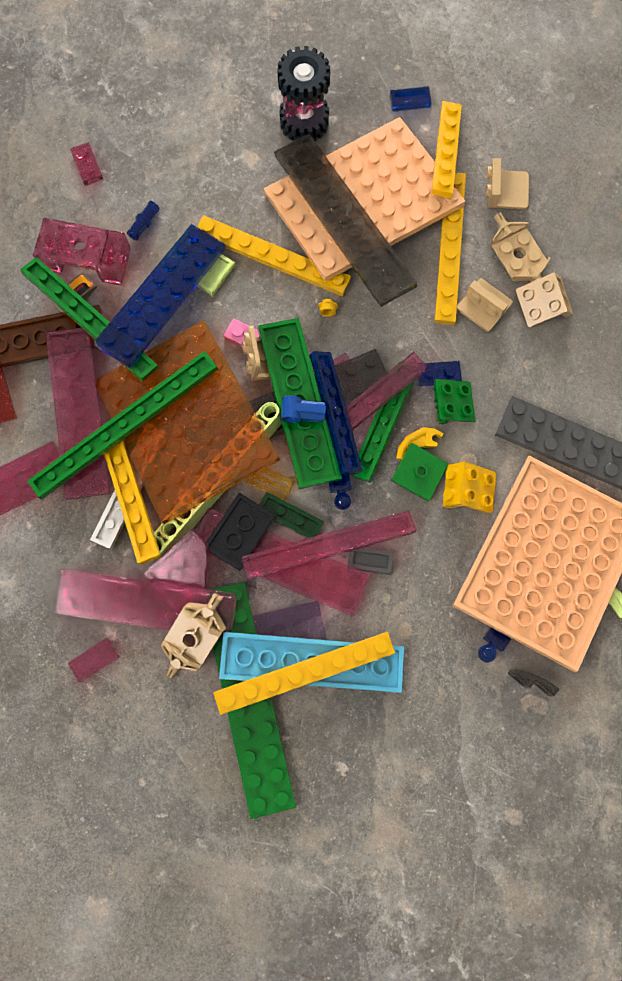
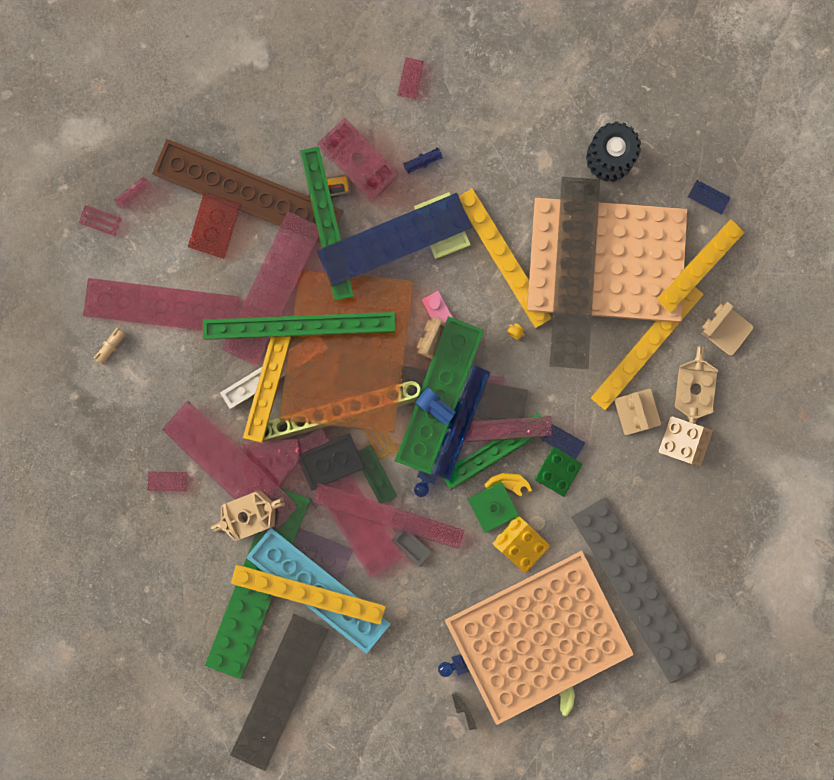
camera: 35 degrees right, 10 degrees up
none -> clear smoke plate [230,614,329,771]

